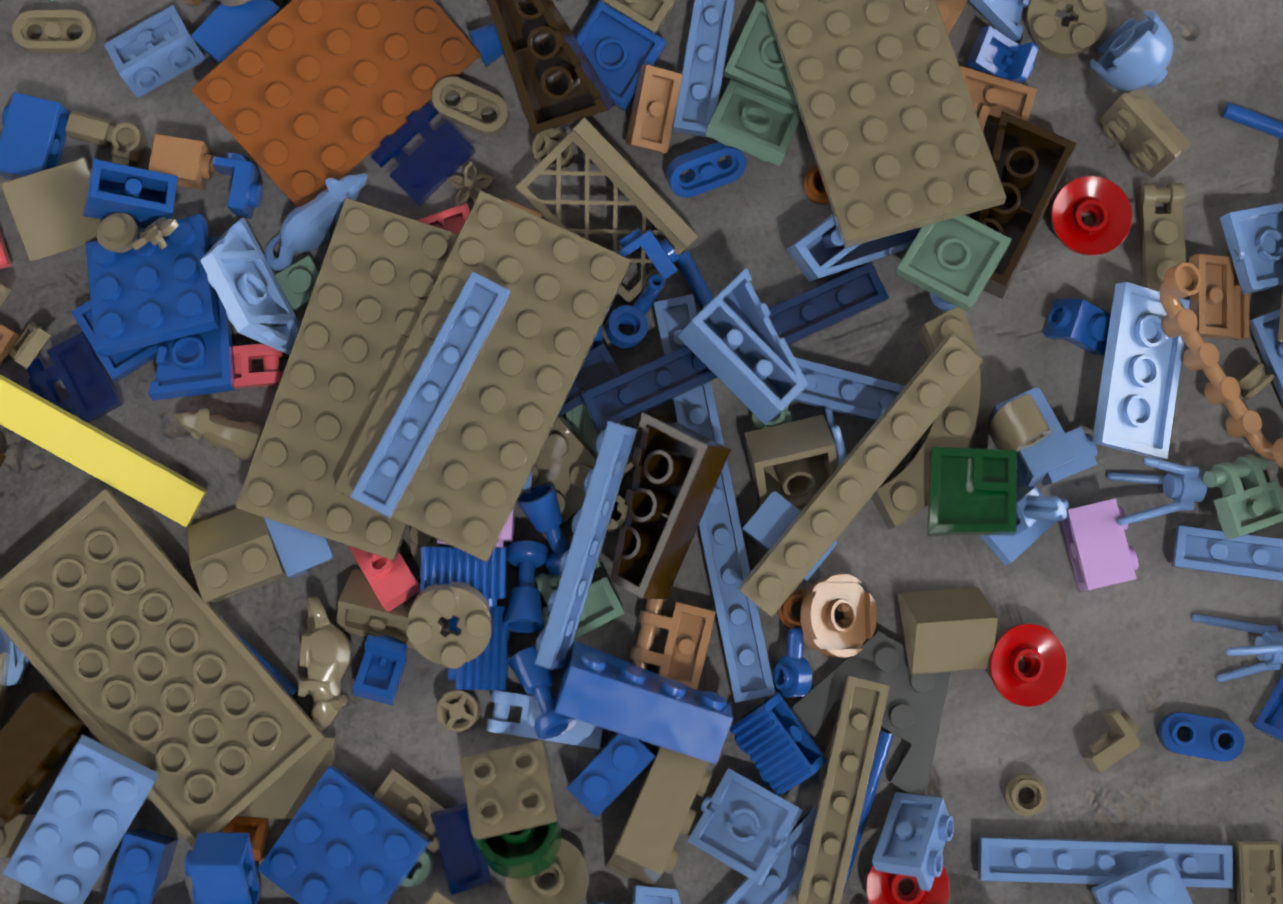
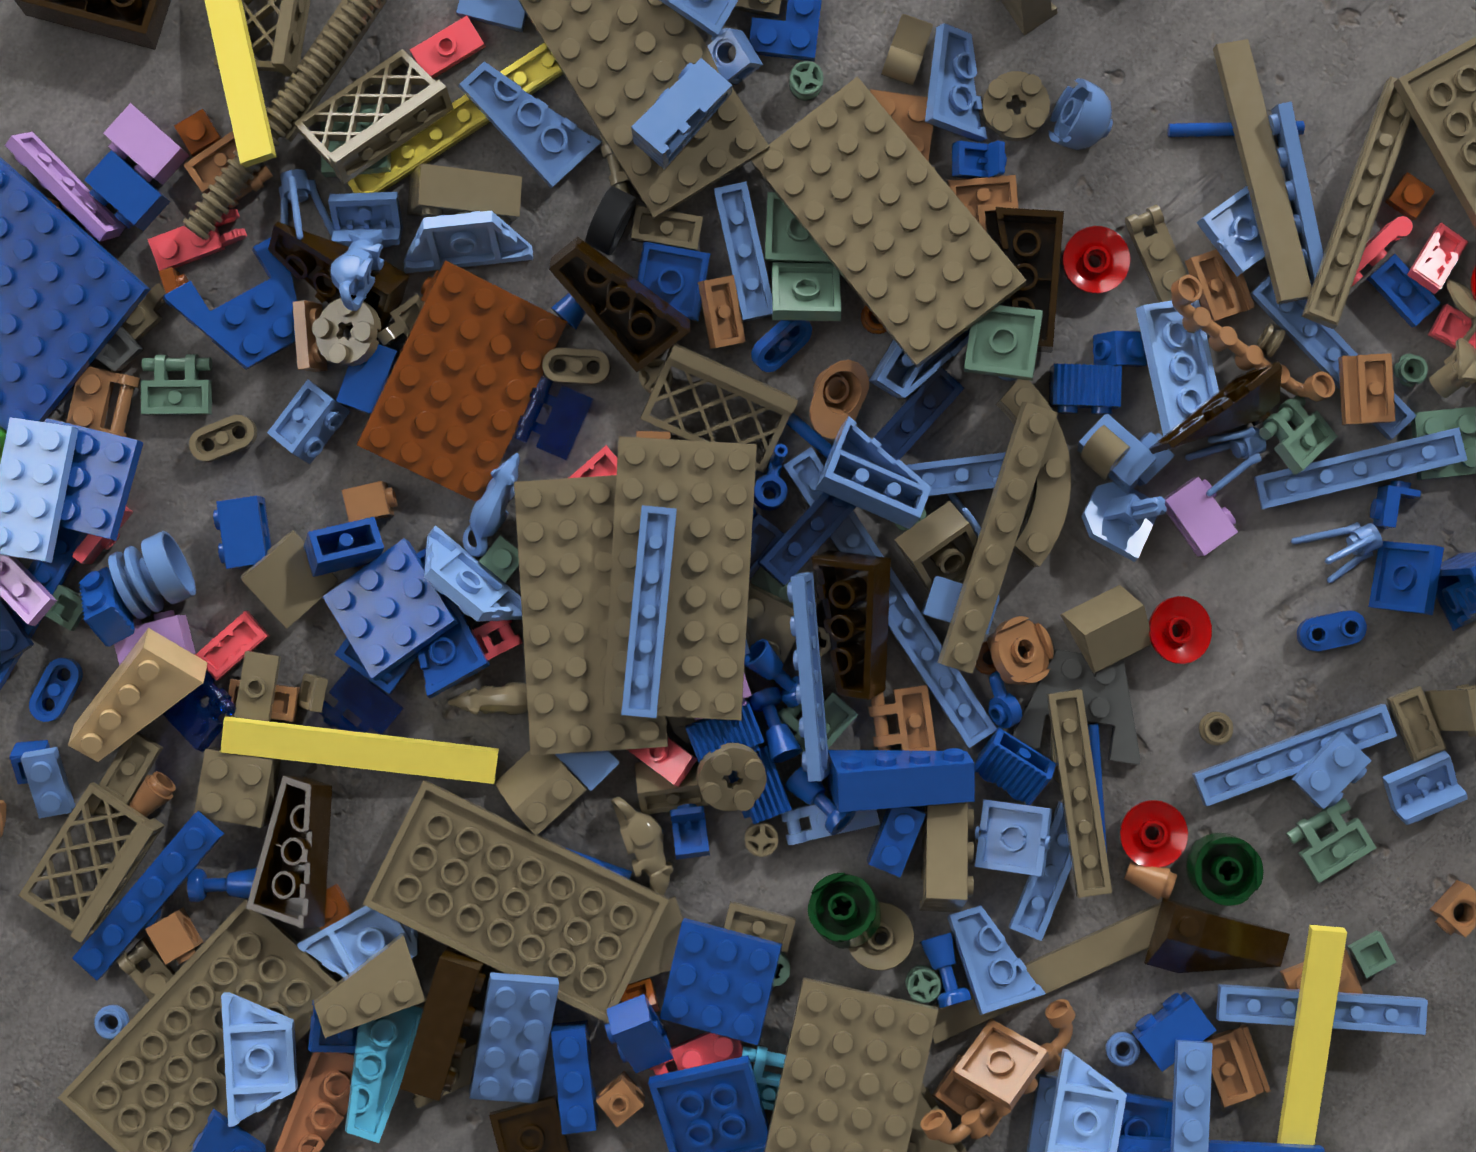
camera: 20 degrees left, 5 degrees up
dark tan bar [65,111,148,167] -> none
dark tan plate [96,213,138,253] -> none
dark tan plant [132,216,179,251] -> none
blue bracket [212,153,263,219] -> none
clear blue tile [431,802,491,895] -> none
dark tan plant [447,161,495,207] -> none
dark tan bracket [460,740,557,840] -> none
blue bracket [617,228,680,280] -> none
medium blue bracket [872,792,954,891] -> none
dark green plate [927,447,1017,536] -> none
dark tan bracket [1082,709,1142,773] -> none
dark tan bracket [1099,89,1192,179] -> none
none -> medium nougat piece [809,360,869,439]
none -> blue brick [1049,364,1122,415]
none -> dark brown wedge [1149,361,1282,454]

